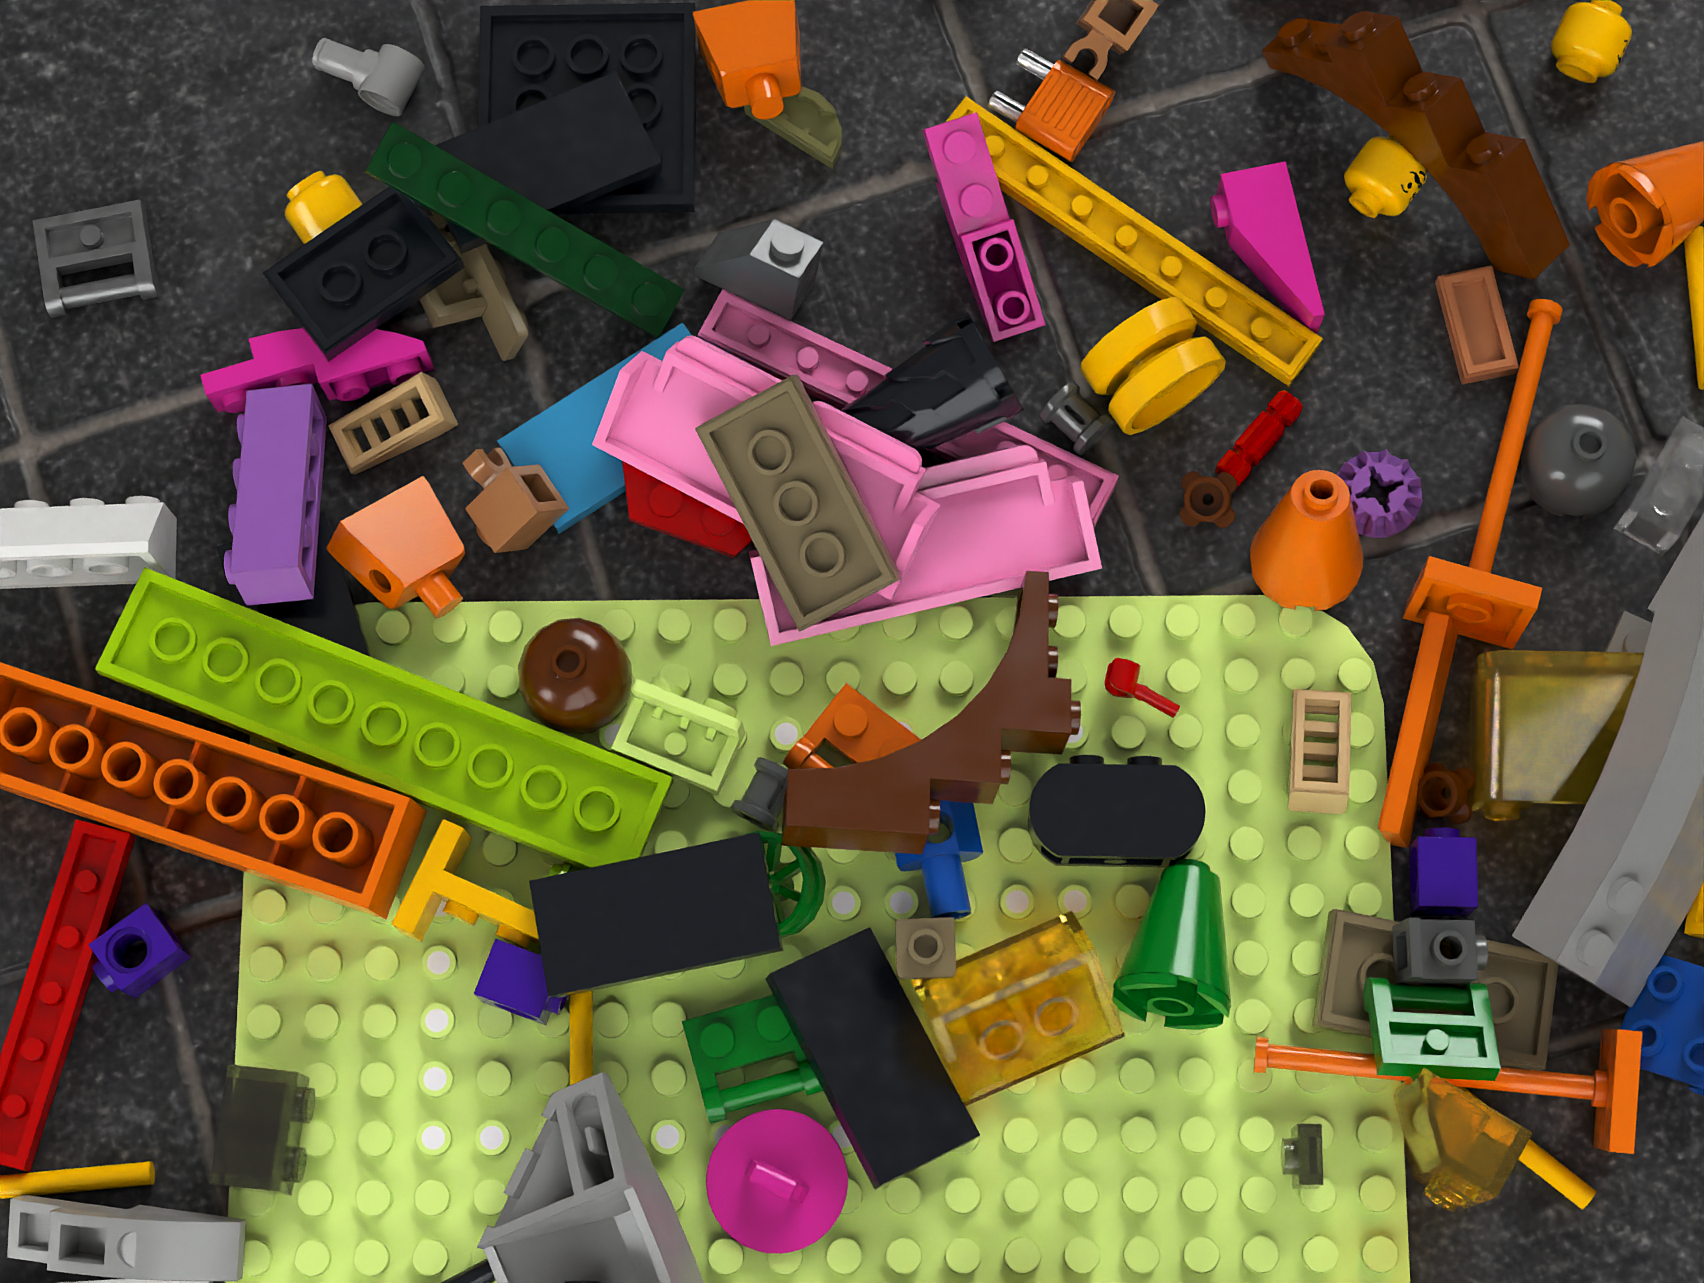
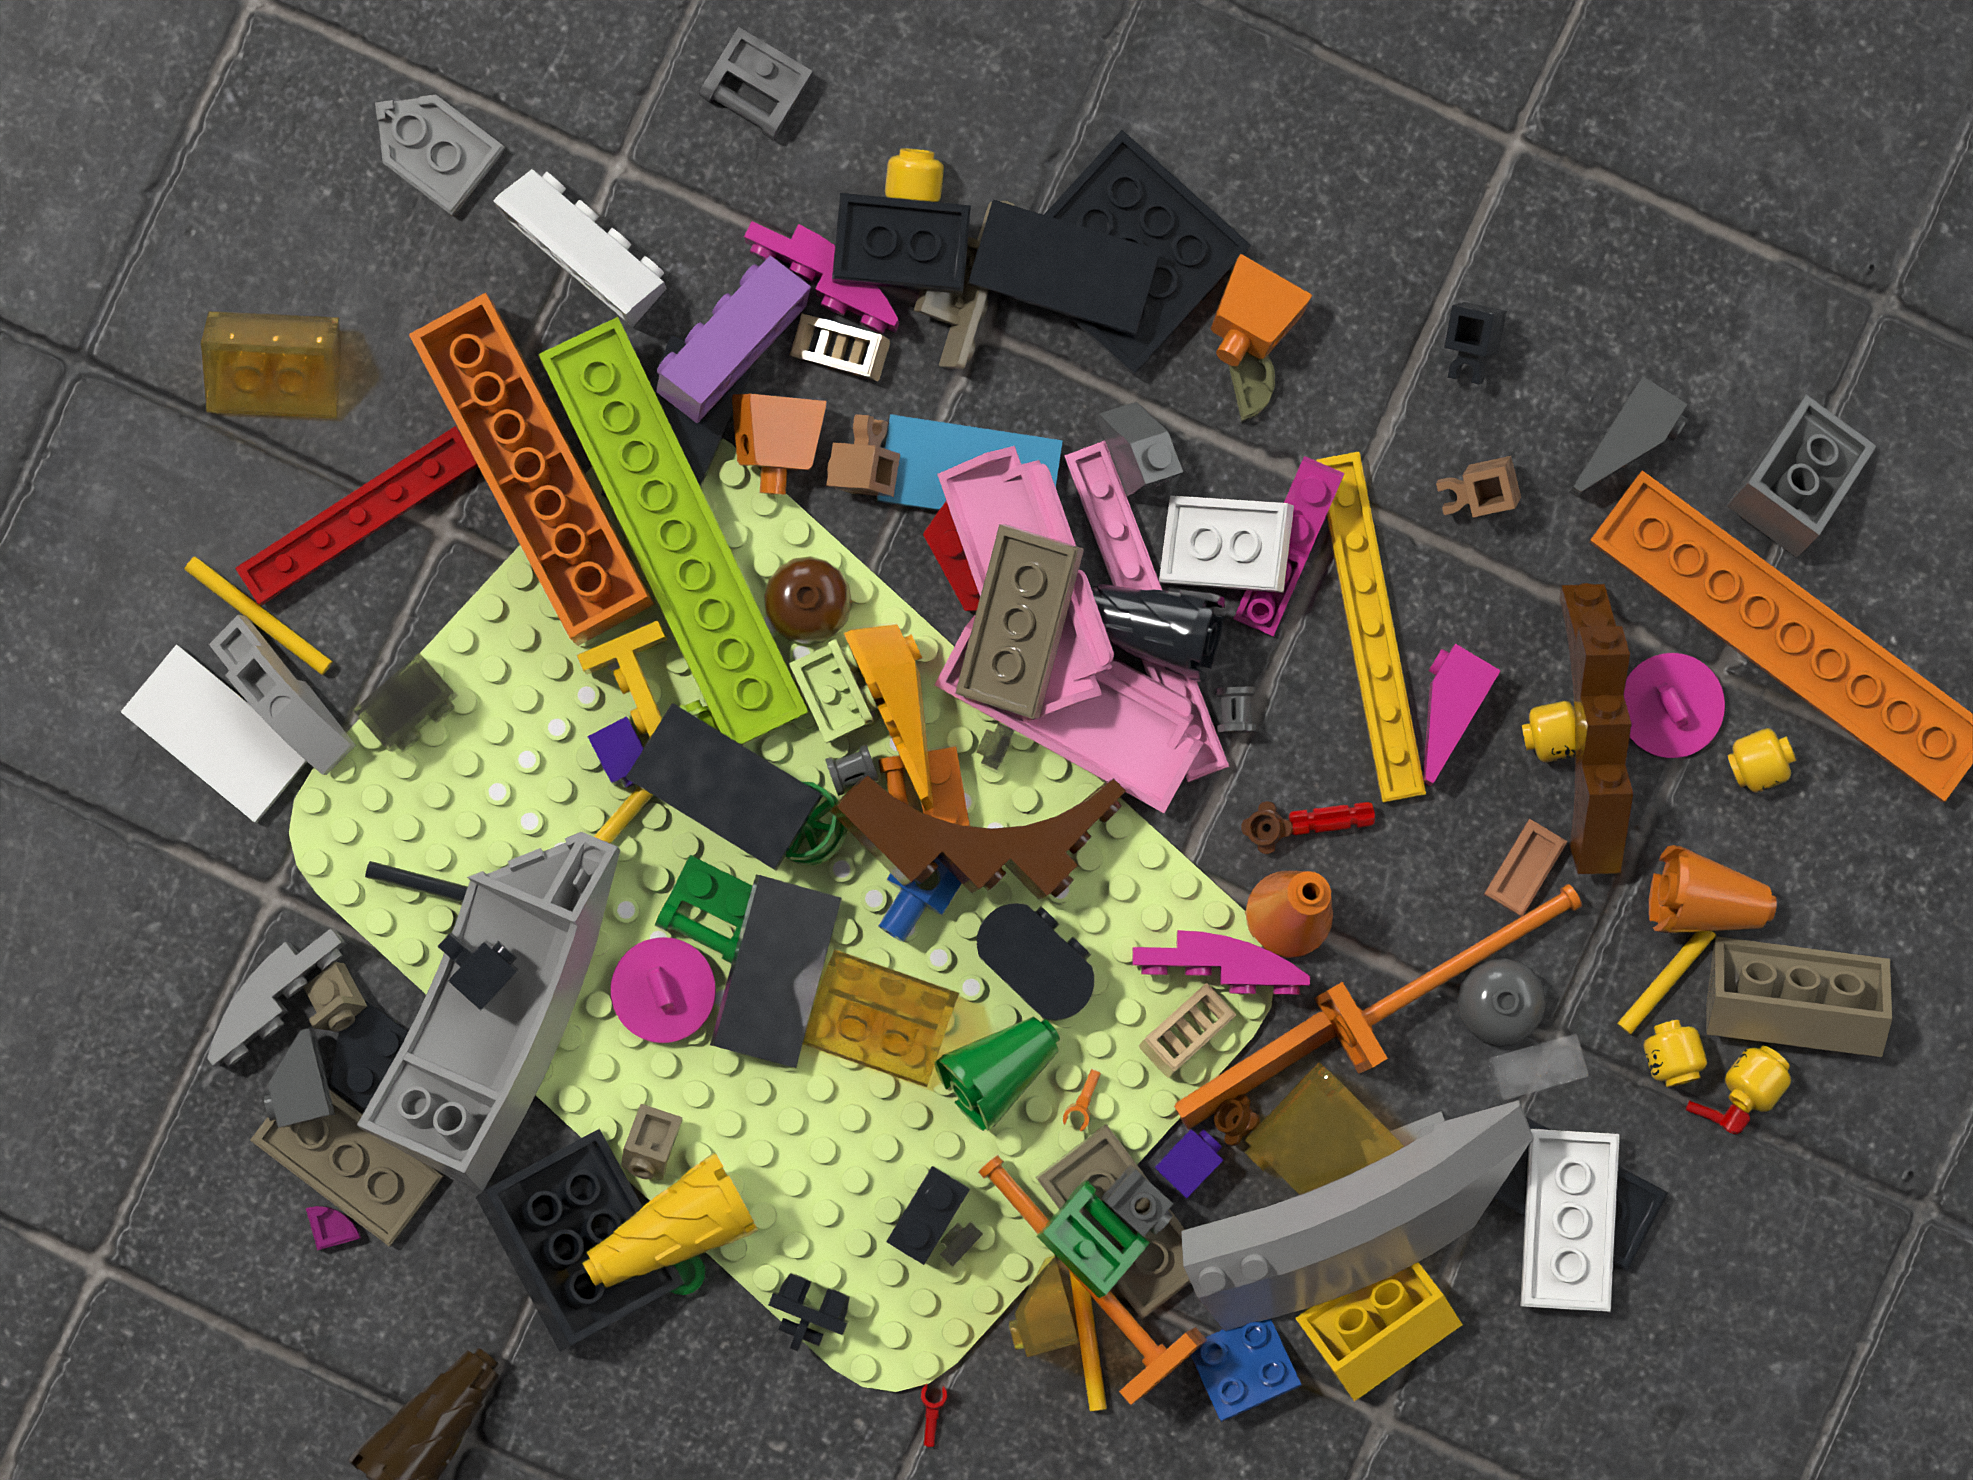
camera: 45 degrees right, 10 degrees up
dark purple brick [89,903,192,998] -> none
light grey pin [312,38,425,116] -> none
dark green plate [364,122,685,338] -> none
dark tan bracket [895,917,956,980] -> none
orange piece [988,48,1116,162] -> none
yellow wheel [1080,297,1226,435] -> none
red hand [1104,658,1180,718] -> none
medium lavender gear [1337,449,1423,538] -> none
none -> light orange wedge [844,624,933,811]
none -> black brick [886,1166,971,1265]
none -> clear smoke plate [977,723,1015,773]
none -> orange hand [1063,1069,1101,1131]
none -> dark pink slope [1132,930,1310,995]
none -> white tile [1159,496,1294,593]
none -> dark pink shield [1624,653,1725,758]

